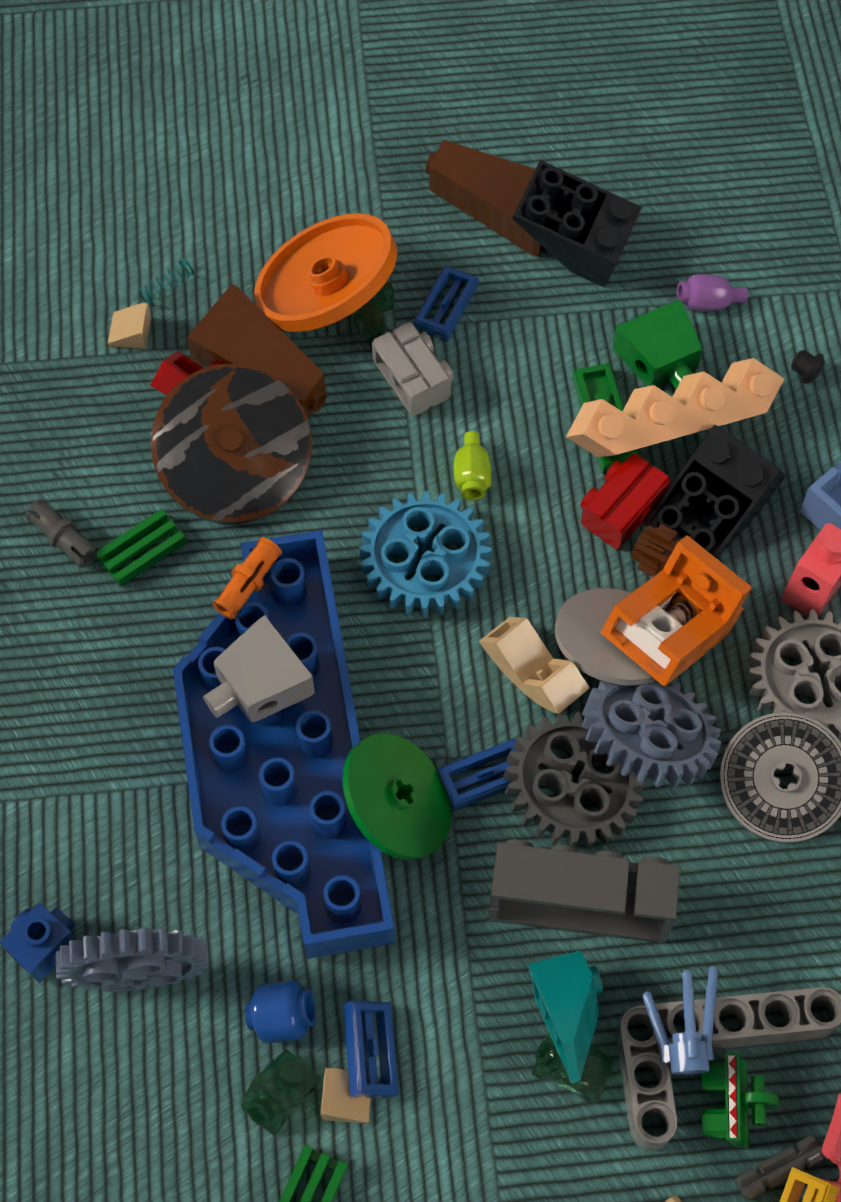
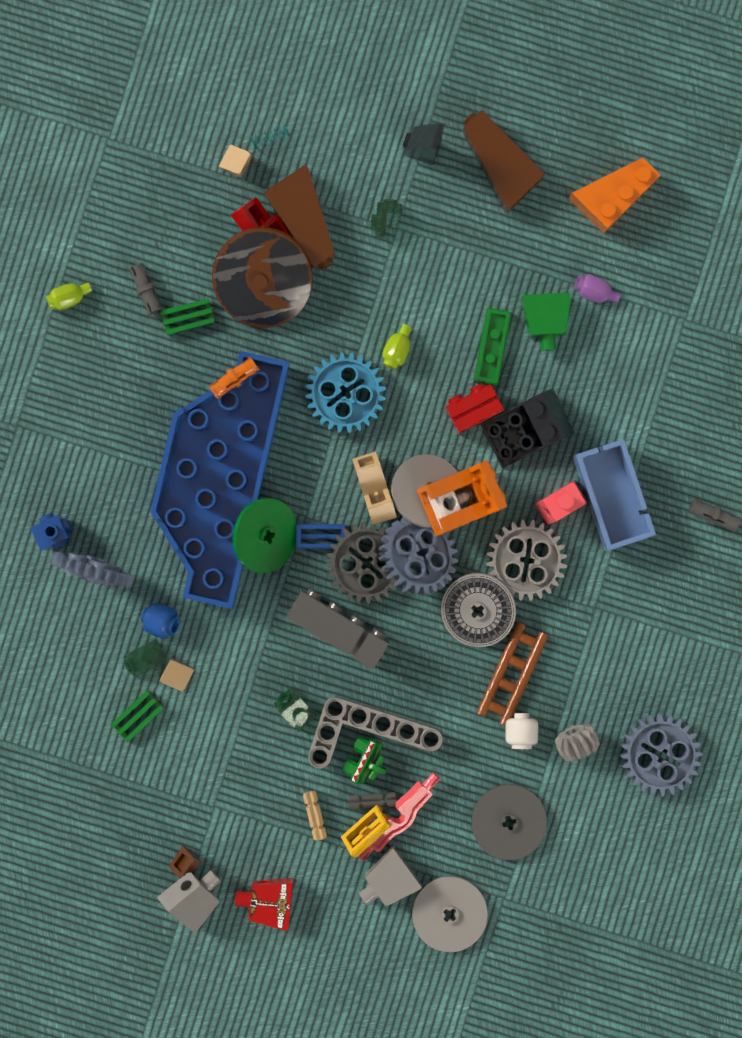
camera: 20 degrees right, 25 degrees up
light grey torso [203,615,315,722] -> none
orange dish [254,213,398,332] -> none
blue tile [343,1000,399,1098] -> none
light grey brick [372,322,454,417] -> none
blue tile [413,265,479,342] -> none
black slope [512,160,642,288] -> none
teal slope [528,950,603,1083] -> none
light nougat brick [566,358,784,457] -> none
reddish brown gear [631,524,679,577] -> none
medium blue plant [643,966,718,1075] -> none
black piece [791,350,825,384] -> none
none -> black slope [402,123,445,165]
none -> orange wedge [569,158,660,234]

